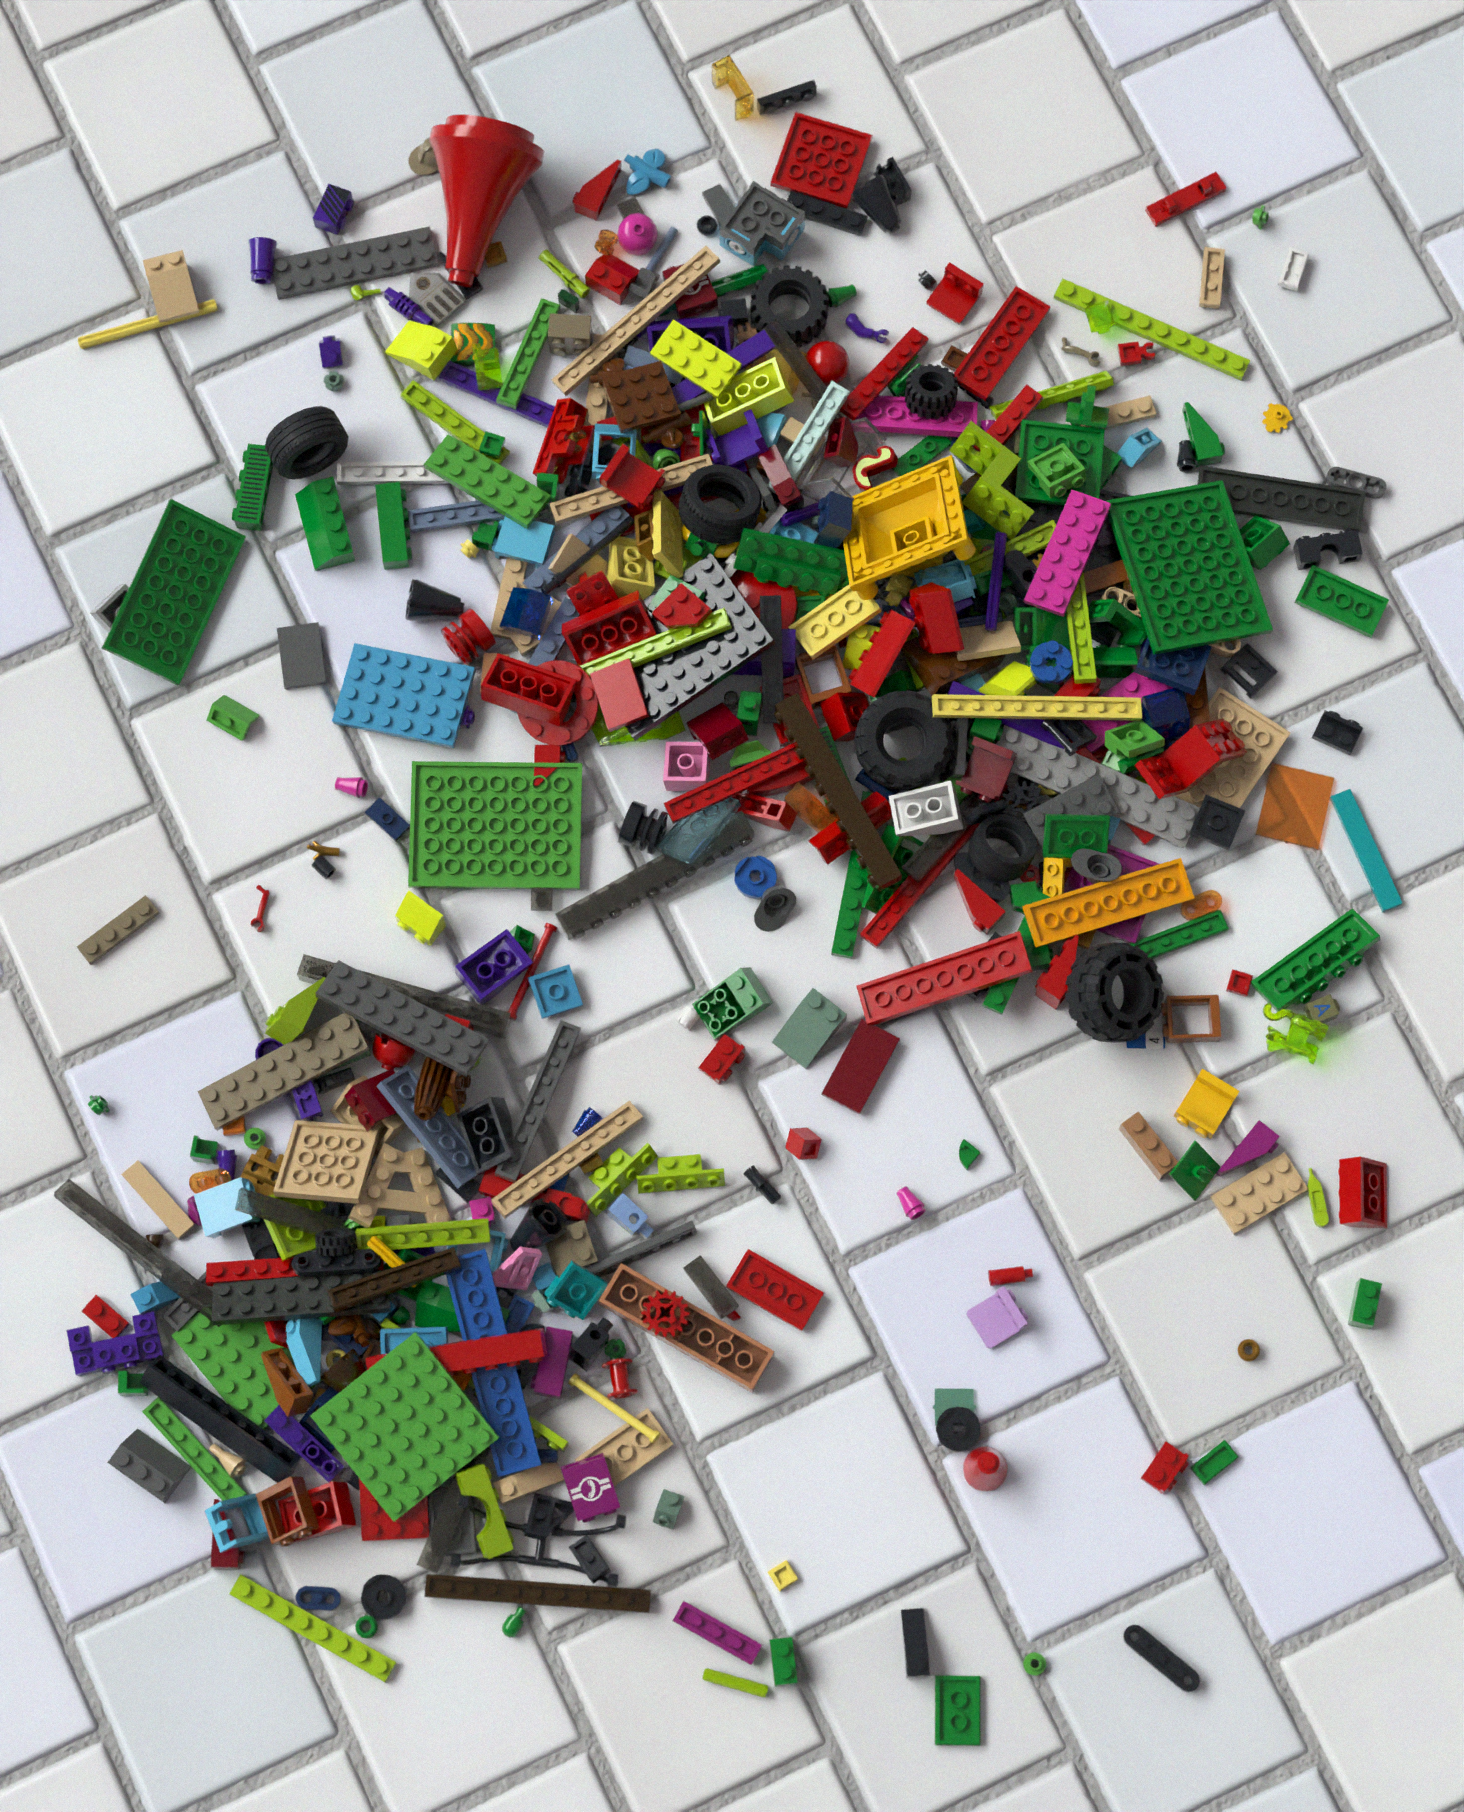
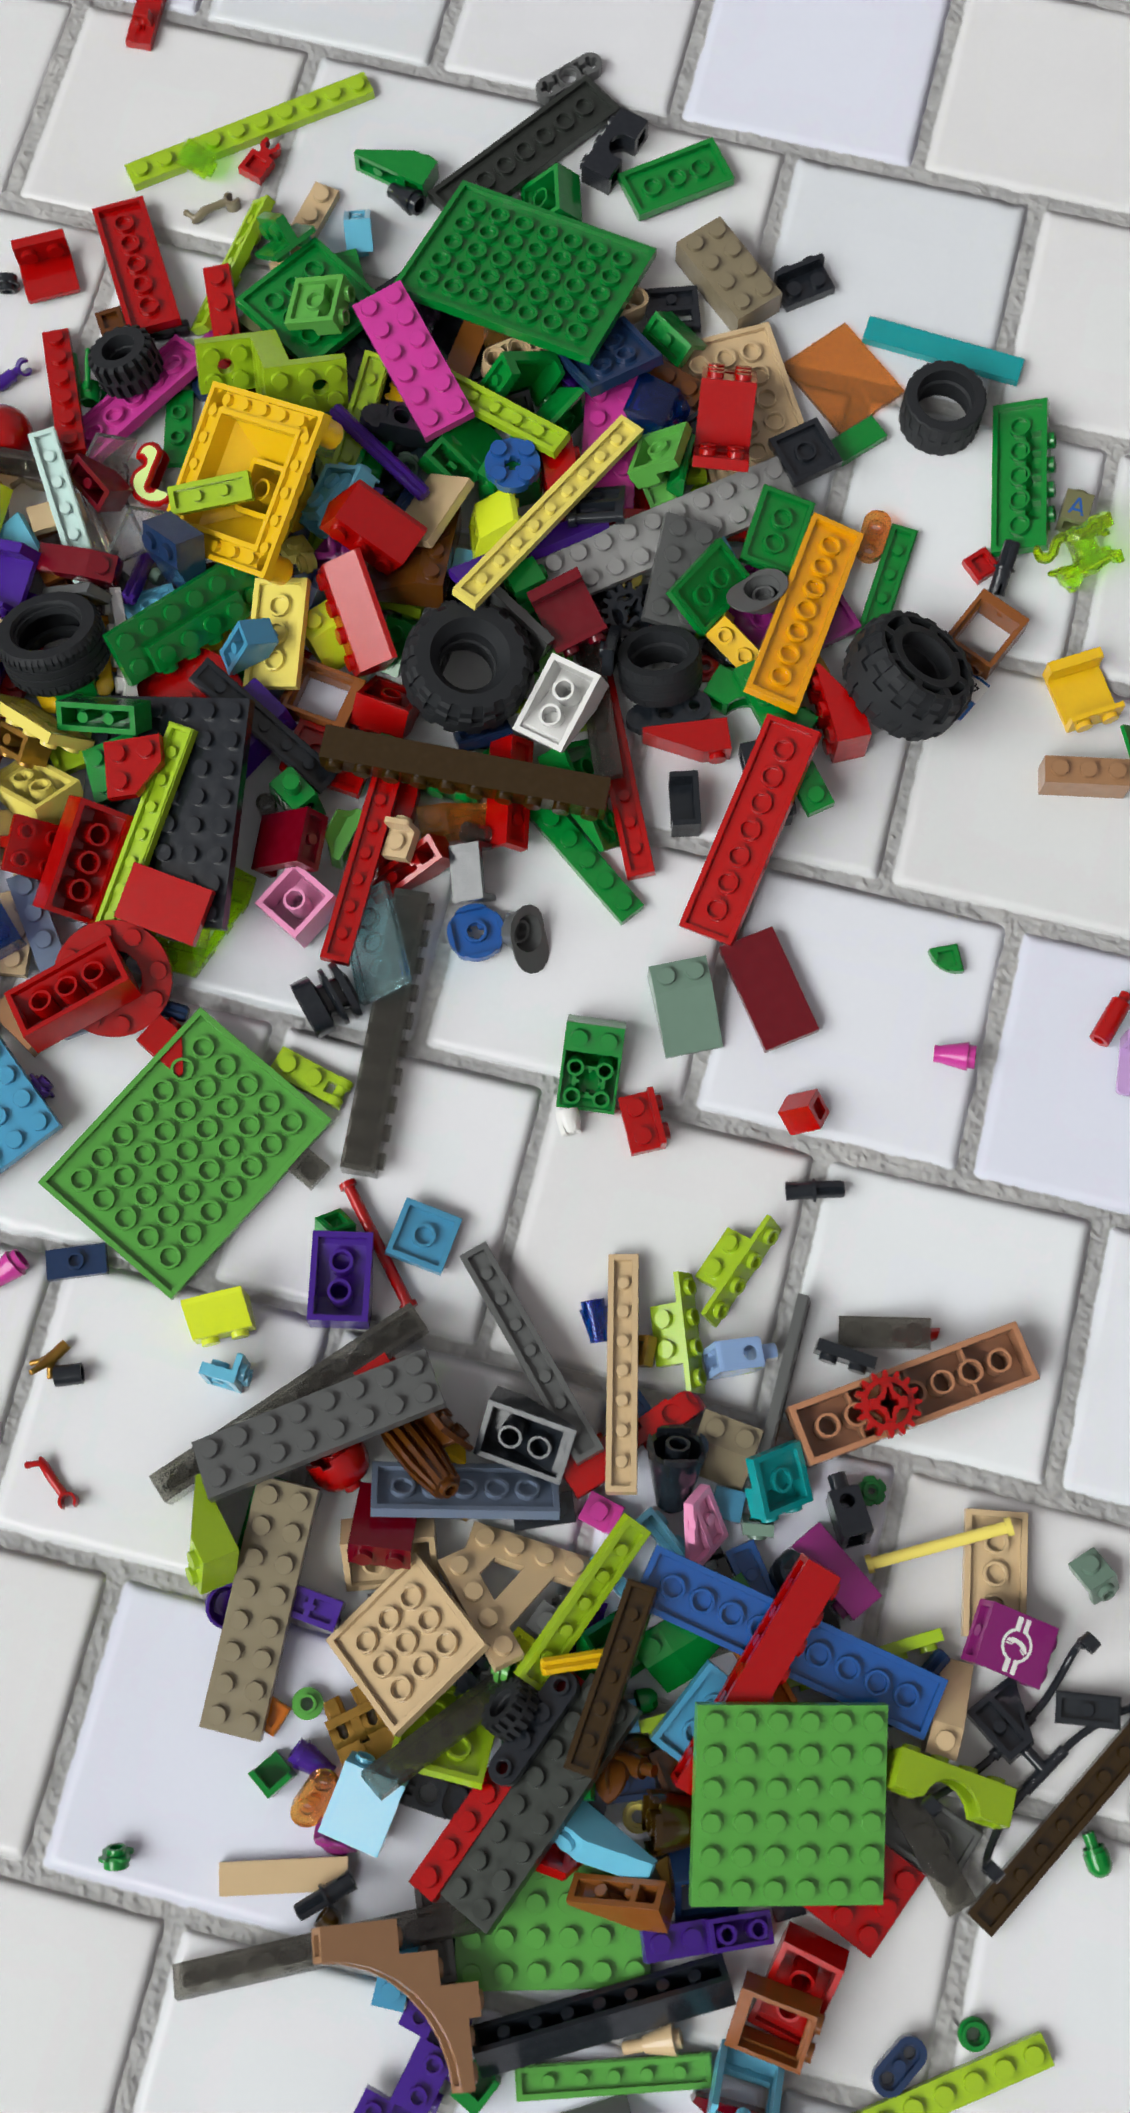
camera: 50 degrees left, 0 degrees up
red plate [82,1295,130,1338] -> none
black bar [314,1067,355,1094] -> none
black plate [361,1574,406,1620] -> none
red hose [602,1358,638,1399] -> none
red plate [726,1249,824,1332] -> none
tan plate [1199,247,1225,309] -> none
yellow piece [1262,403,1293,433] -> none
none -> green brick [55,695,152,735]
none -> lime plate [167,470,255,516]
none -> medium azure bracket [198,1353,253,1394]
none -> dark azure slope [219,618,279,676]
none -> lime plate [271,1046,354,1110]
none -> black axle [293,1870,358,1920]
none -> medium nougat arch [311,1918,484,2094]
none -> tan bracket [381,815,421,863]
none -> panel [448,841,496,905]
none -> clear smoke hinge [459,822,492,843]
none -> green panel [641,311,707,368]
none -> black panel [668,770,701,837]
none -> dark tan brick [675,216,782,331]
none -> green tile [738,484,816,577]
none -> black plate [813,1338,878,1375]
none -> green tile [831,415,887,467]
none -> black tyre [899,360,987,456]
none -> black axle [988,539,1020,597]

